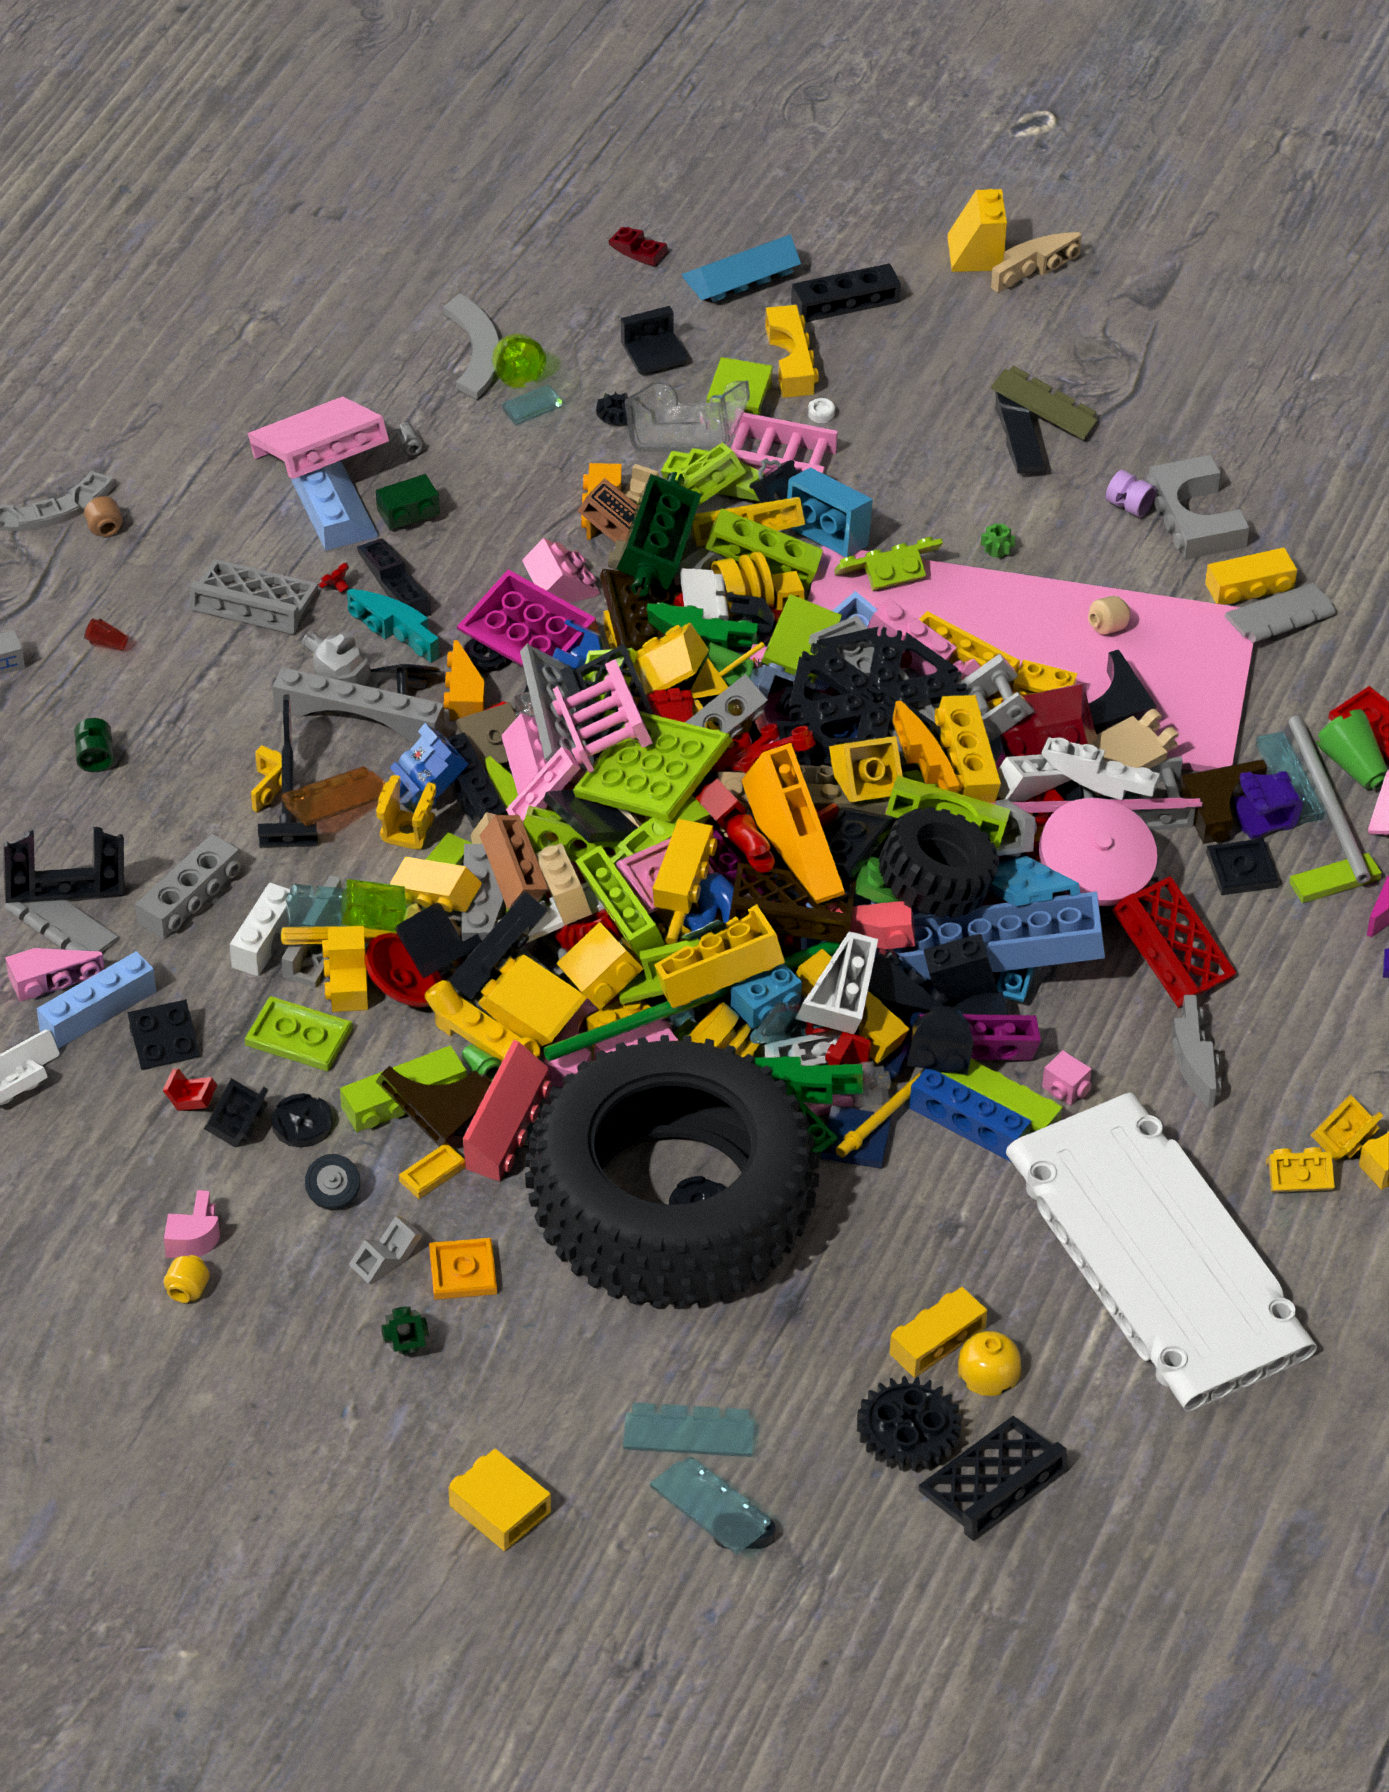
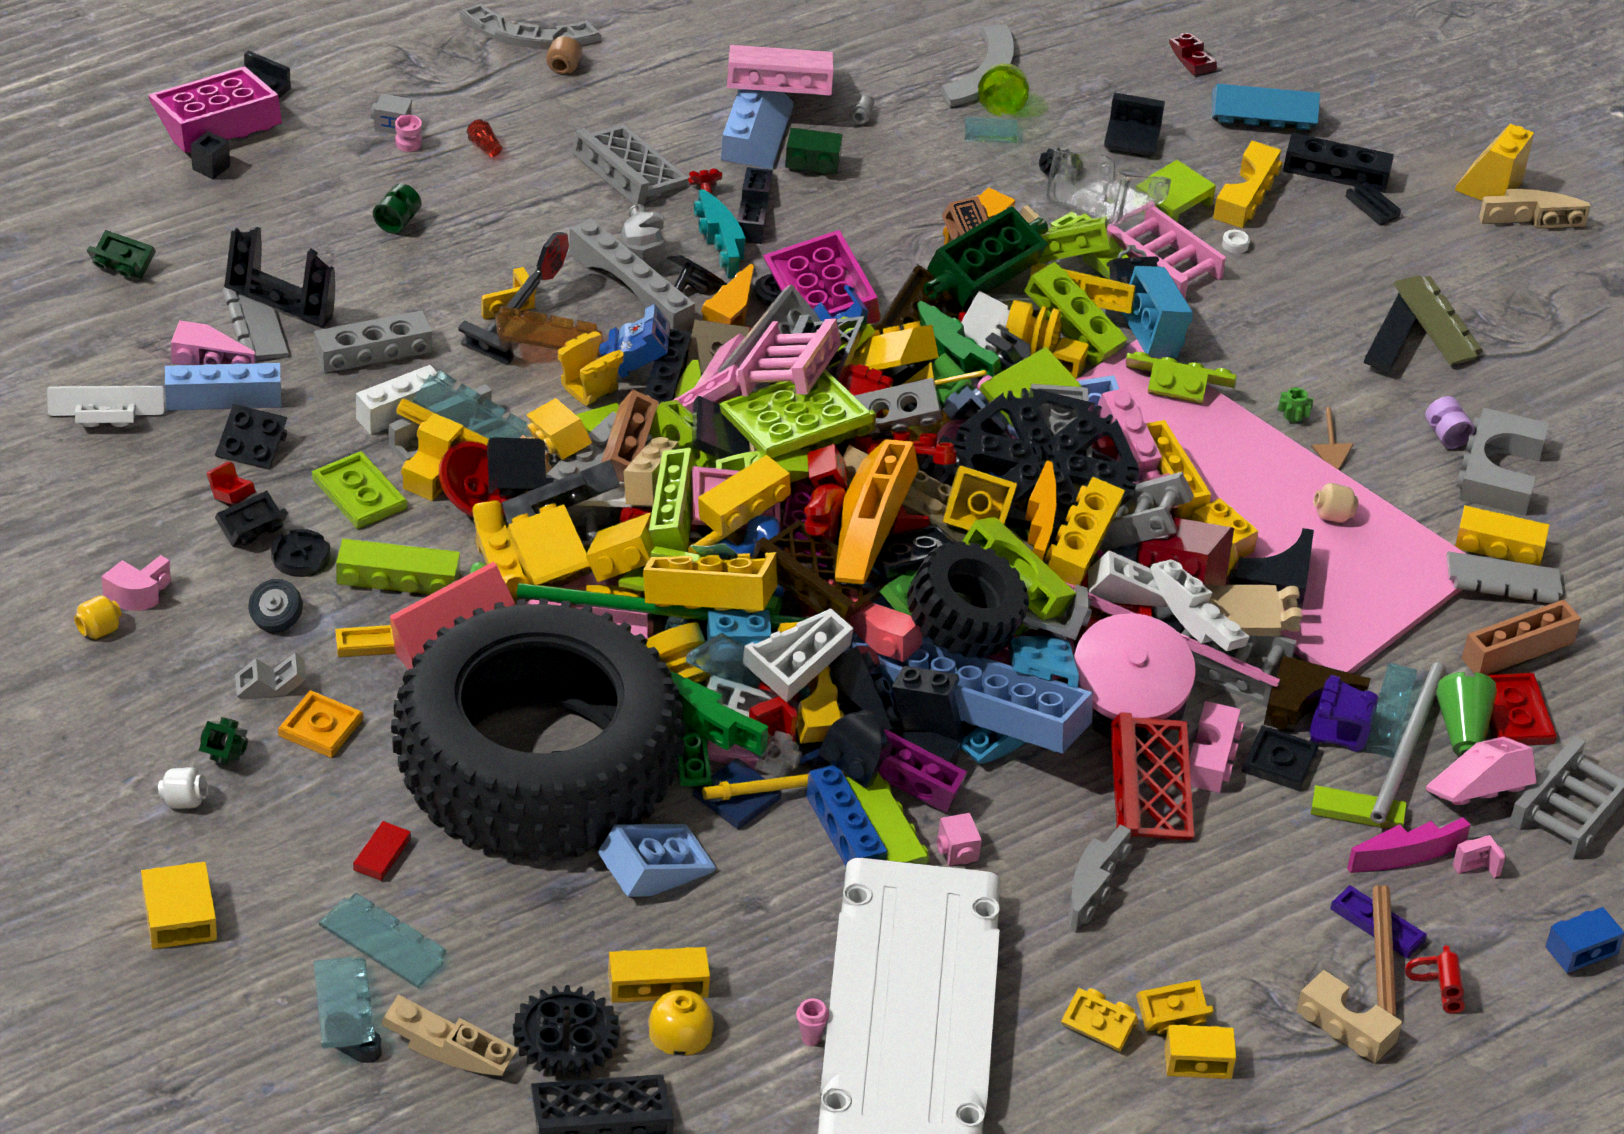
camera: 30 degrees right, 5 degrees down
clear neon green brick [341,879,406,932] -> none
dark brown arch [376,1066,492,1147] -> none
bright pink slope [522,538,600,603] -> none
none -> white head [158,767,208,809]
none -> red tile [353,821,411,881]
none -> tan slope [381,994,518,1076]
none -> bright pink wheel [395,115,422,152]
none -> light blue slope [598,824,716,897]
none -> bright pink cone [796,998,829,1046]
none -> bright pink arch [1189,701,1244,793]
none -> medium nougat piece [1311,407,1353,470]
none -> black tile [1345,181,1401,225]
none -> nougat brick [1462,600,1581,675]

